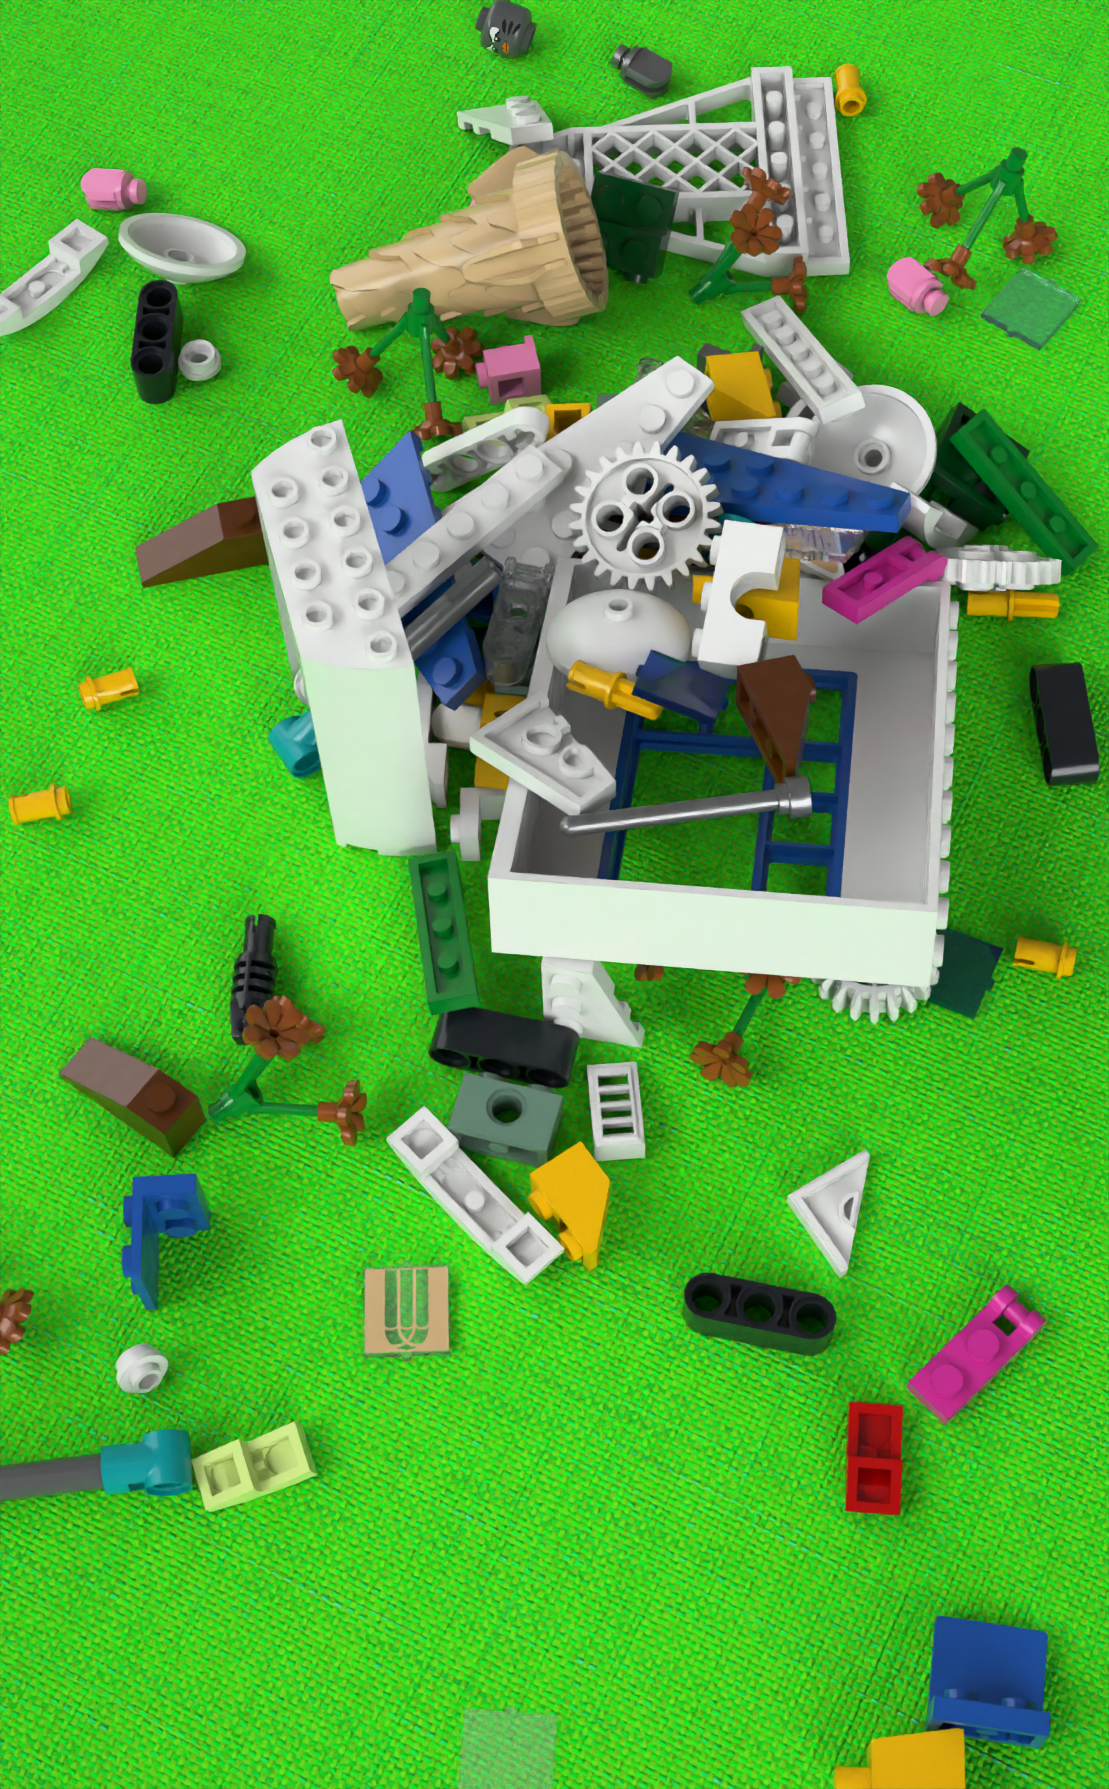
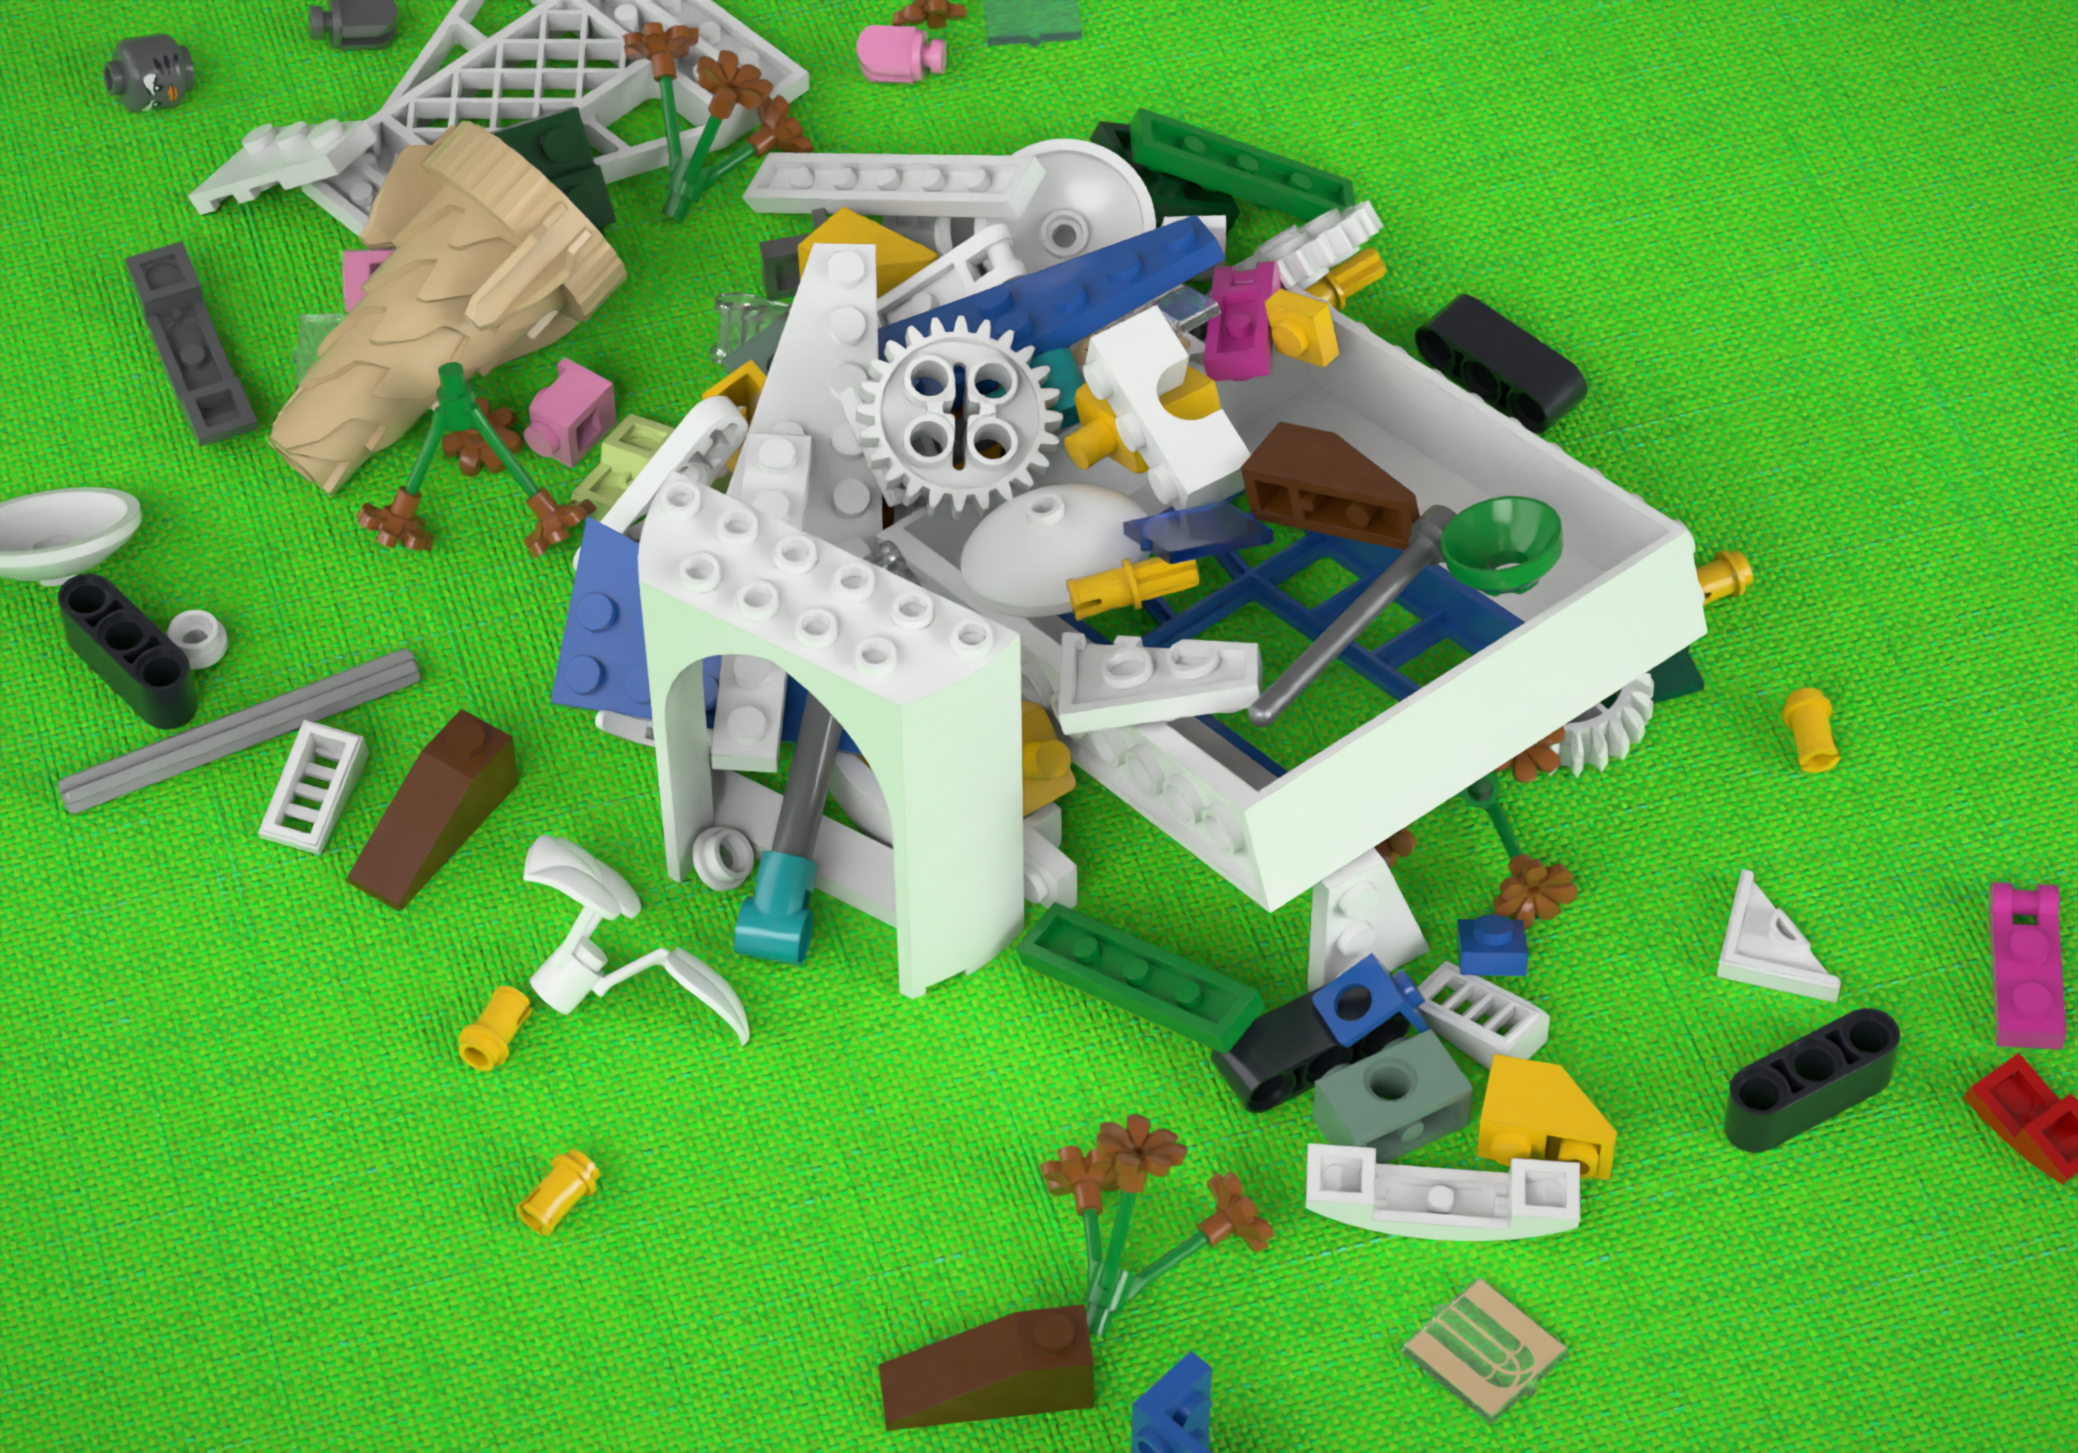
camera: 45 degrees left, 10 degrees down
black hinge [230,914,278,1045] -> none
none -> light grey axle [57,648,420,814]
none -> dark grey slope [125,241,258,447]
none -> white slope [258,720,370,855]
none -> white plant [523,835,749,1047]
none -> yellow plate [1264,288,1340,368]
none -> blue bracket [1312,953,1431,1047]
none -> green piece [1440,496,1563,597]
none -> blue plate [1456,915,1528,976]
none -> yellow pin [1782,688,1840,773]

